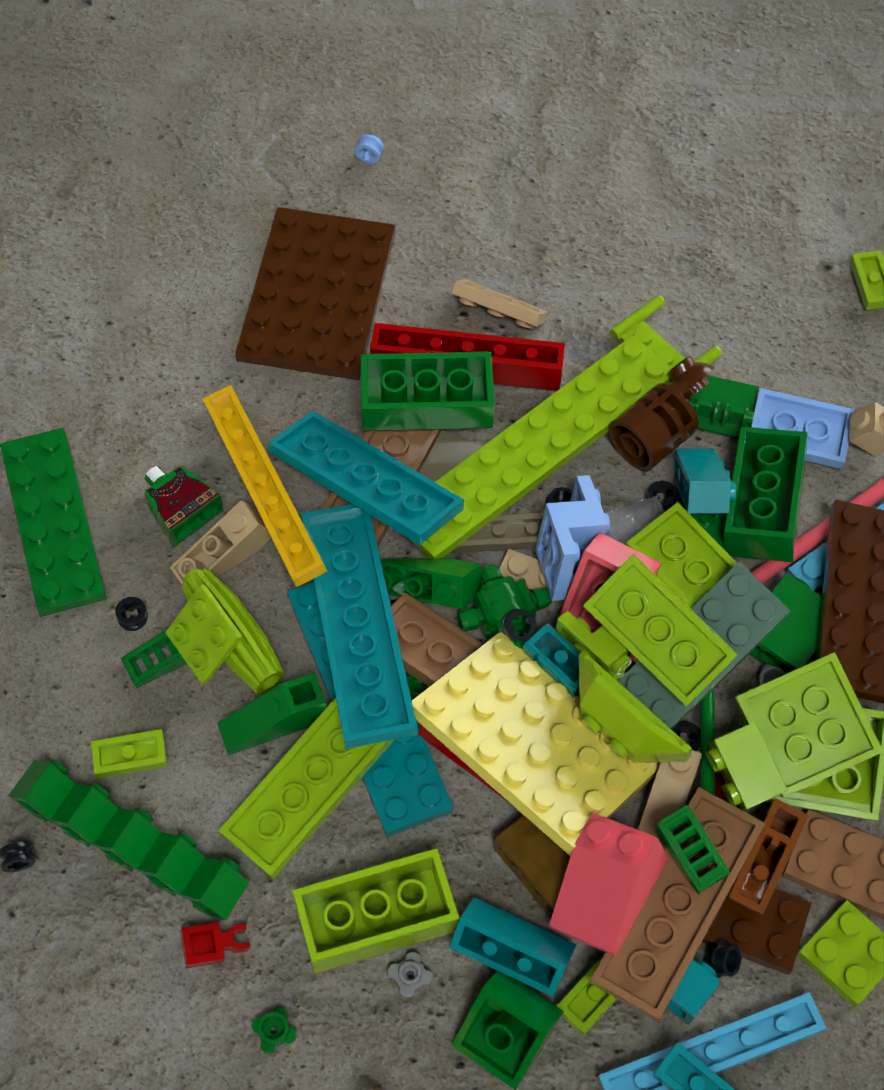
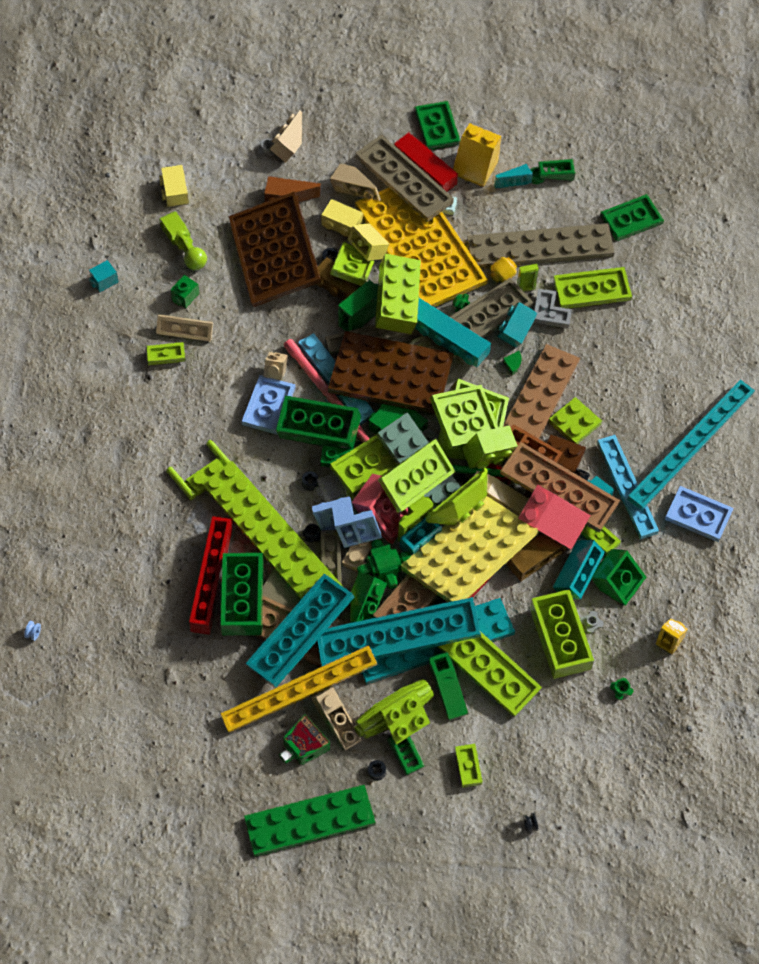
camera: 90 degrees left, 0 degrees up
green brick [8,759,249,920] -> none
red plate [180,922,250,969] -> none
reddish brown plate [235,207,396,380] -> none
tan plate [451,279,548,329] -> none
black bush [502,609,536,641] -> none
reddish brown cylinder [608,356,714,472] -> none
green slope [655,805,730,895] -> none
teal brick [673,449,736,514] -> none
green hinge [690,375,759,438] -> none

